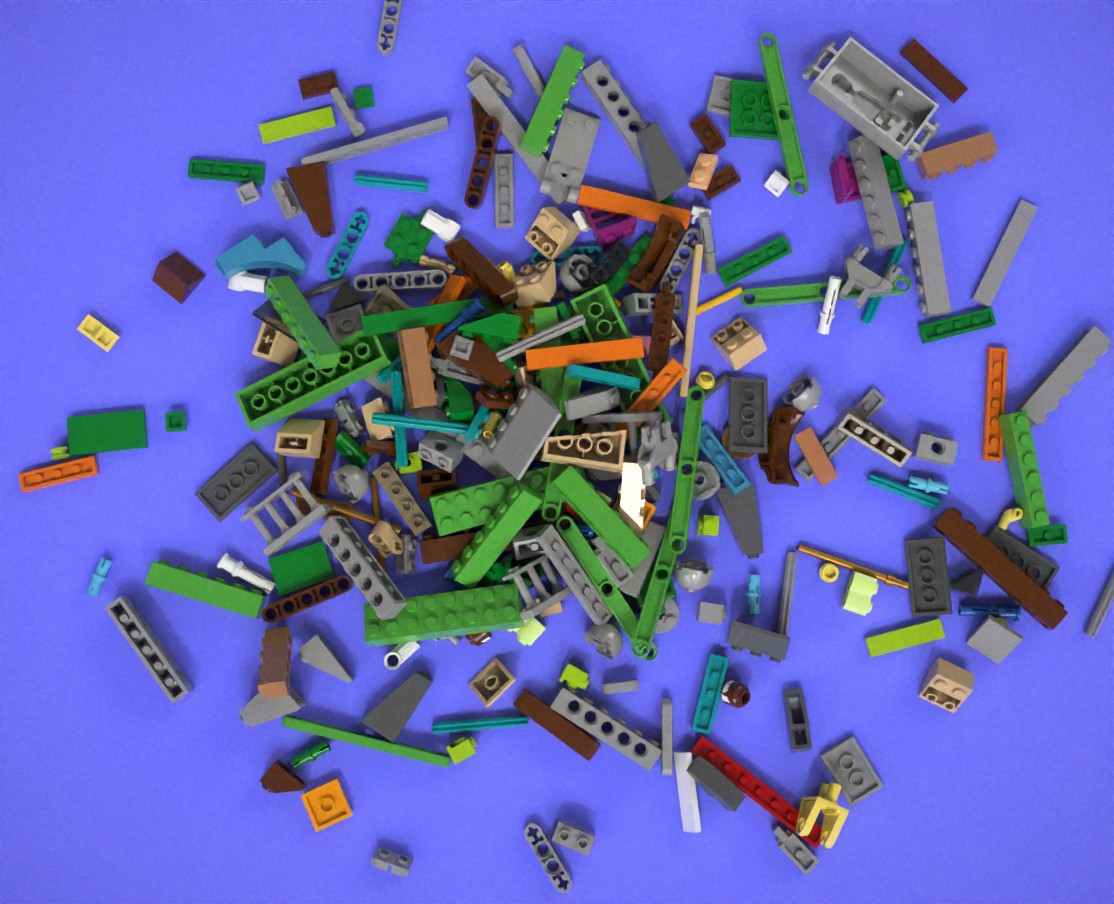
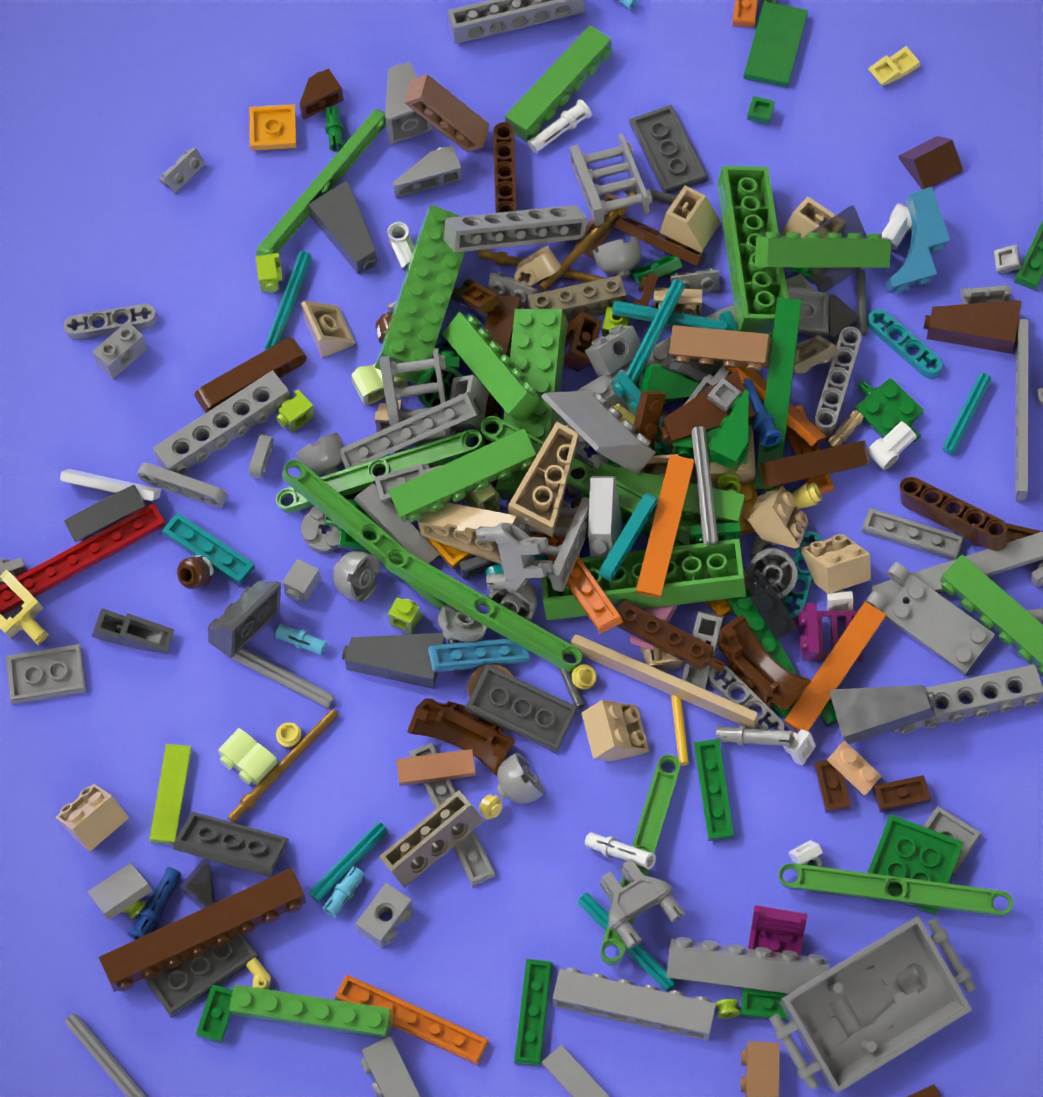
camera: 120 degrees right, 20 degrees down
green tile [268,541,335,596] -> none
none -> reddish brown plate [451,279,502,315]
none -> light yellow plate [479,794,502,820]

